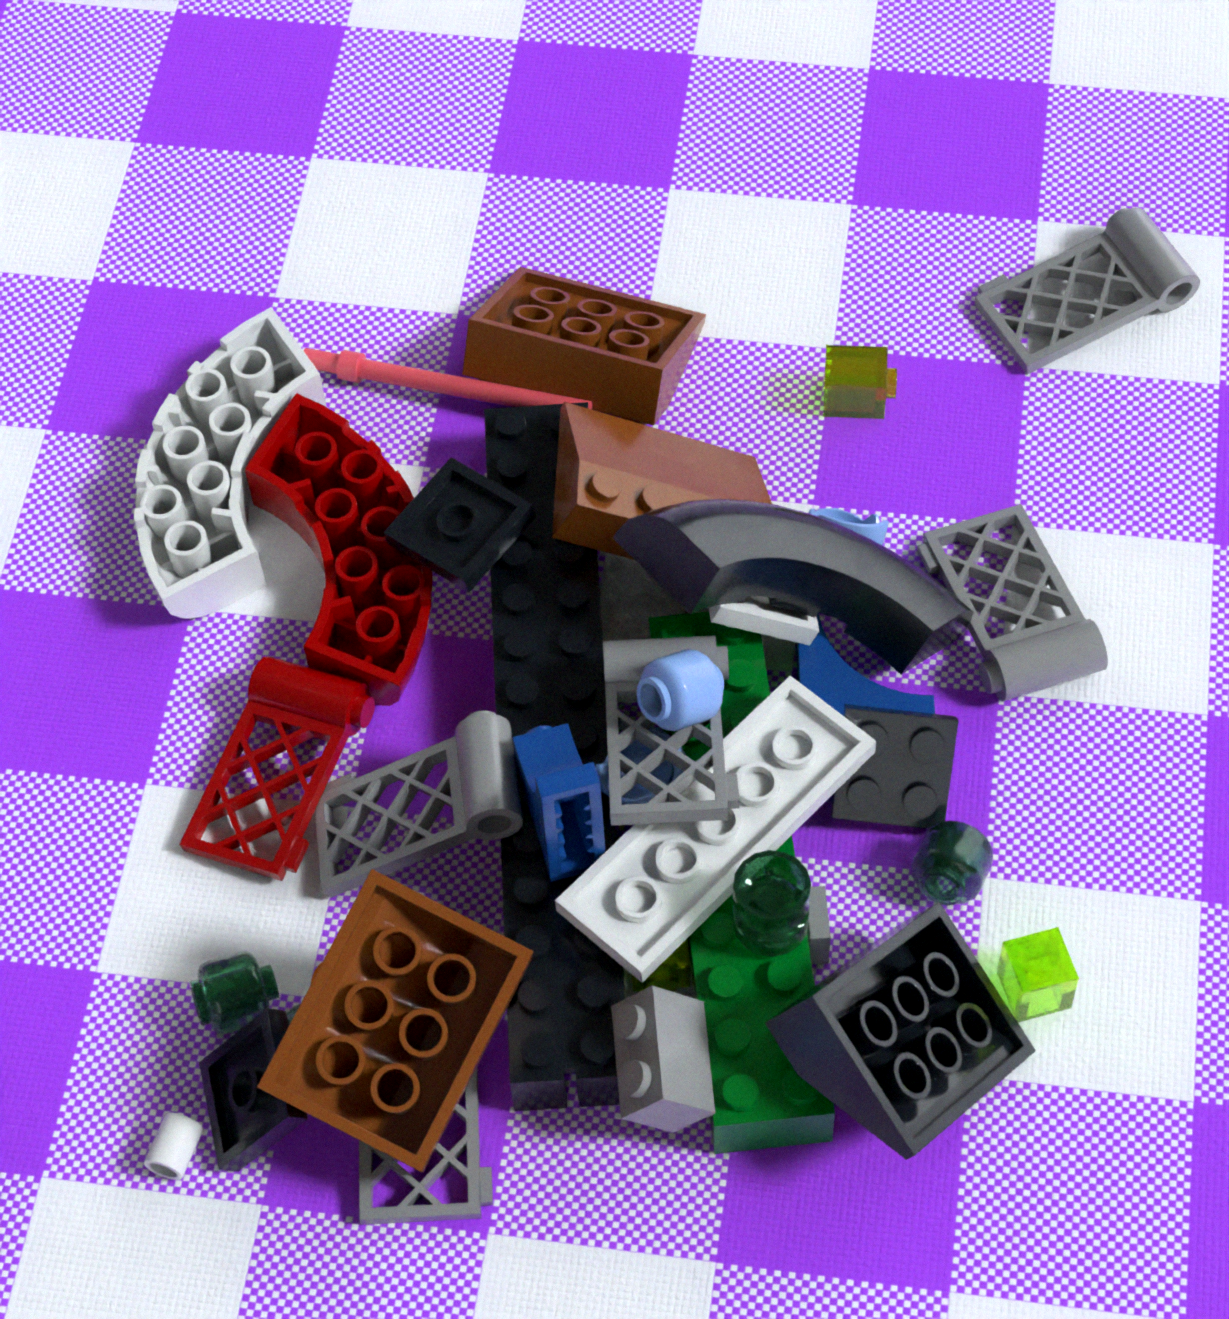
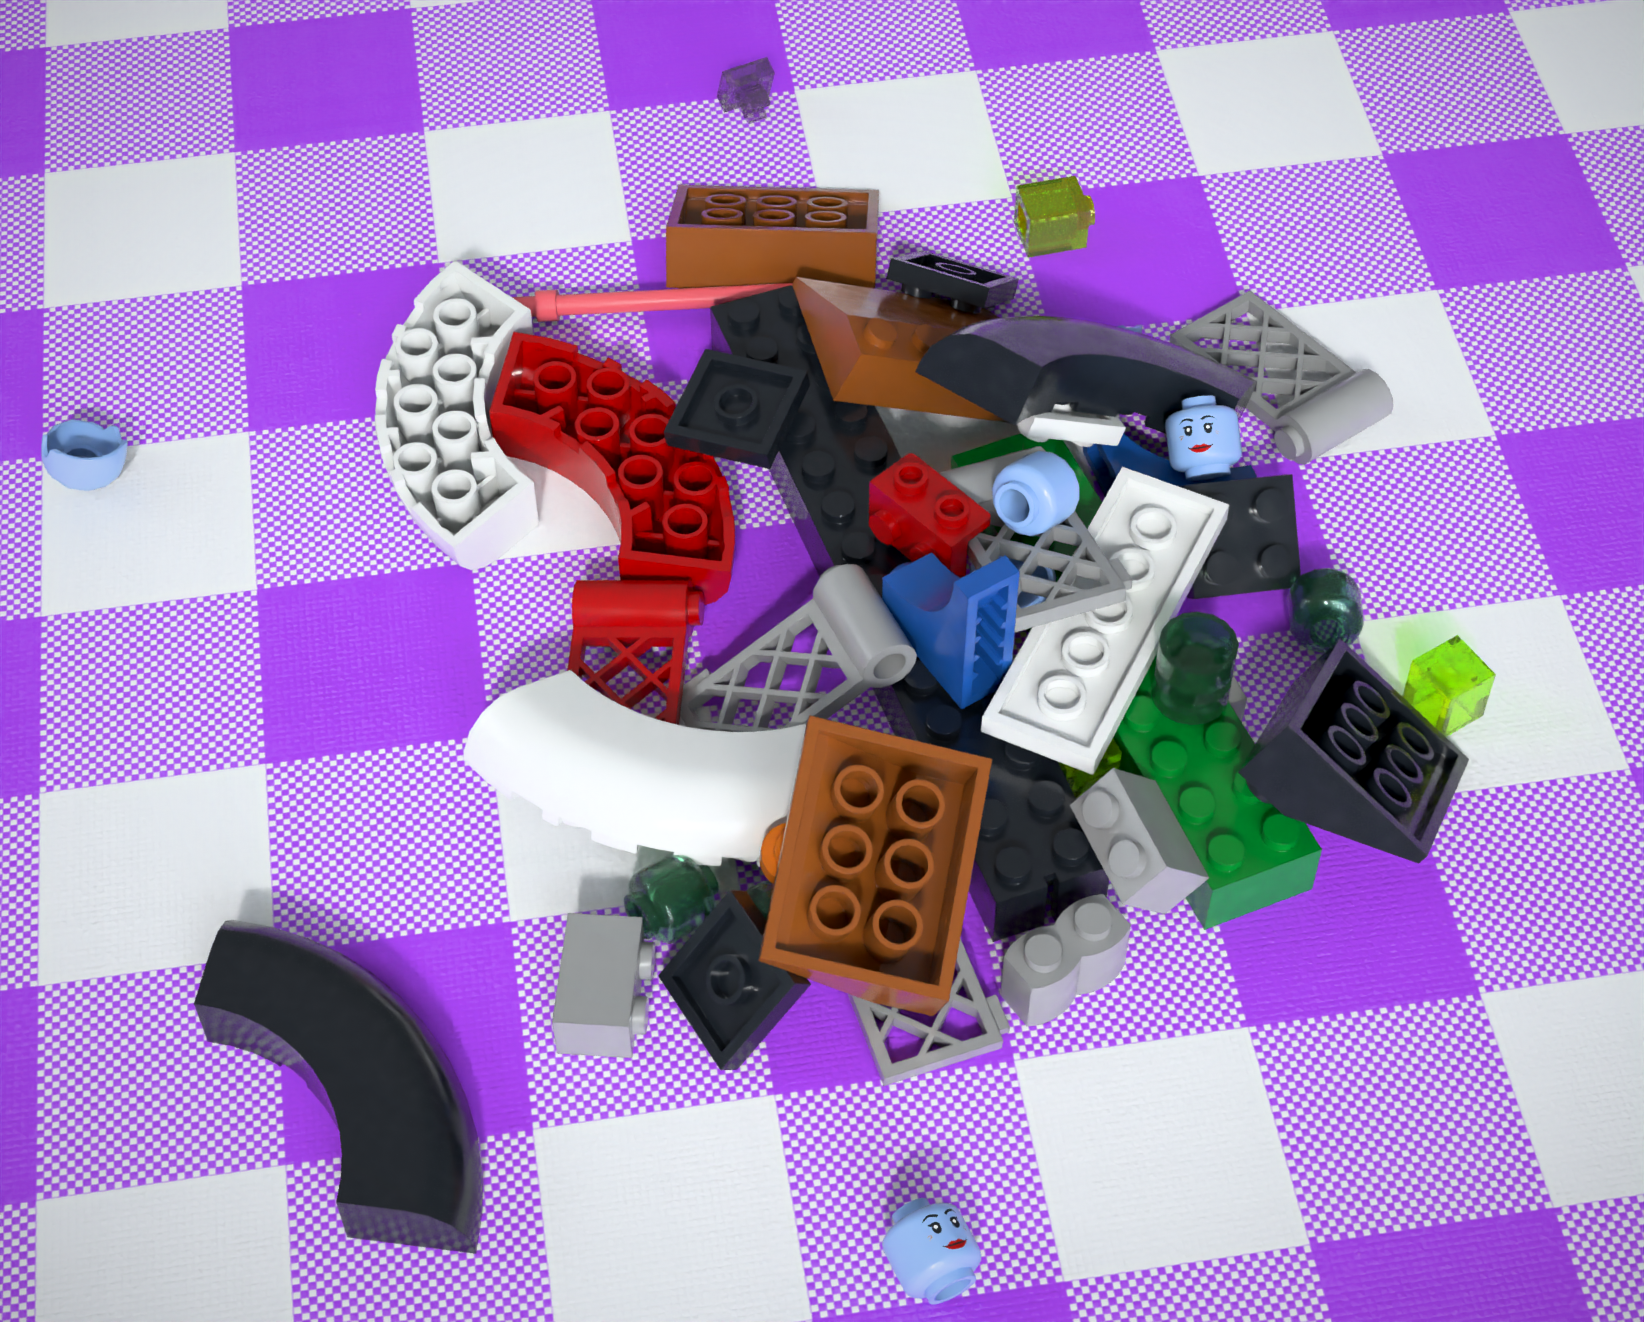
camera: 20 degrees left, 5 degrees down
white hinge [144,1112,204,1180] -> none
light grey piece [975,208,1200,375] -> none
none -> white brick [463,670,807,867]
none -> light grey brick [552,913,655,1058]
none -> clear purple tile [717,57,775,124]
none -> red bracket [869,453,991,578]
none -> black plate [886,250,1019,313]
none -> light grey brick [1000,894,1131,1026]
none -> light blue head [1165,395,1242,481]

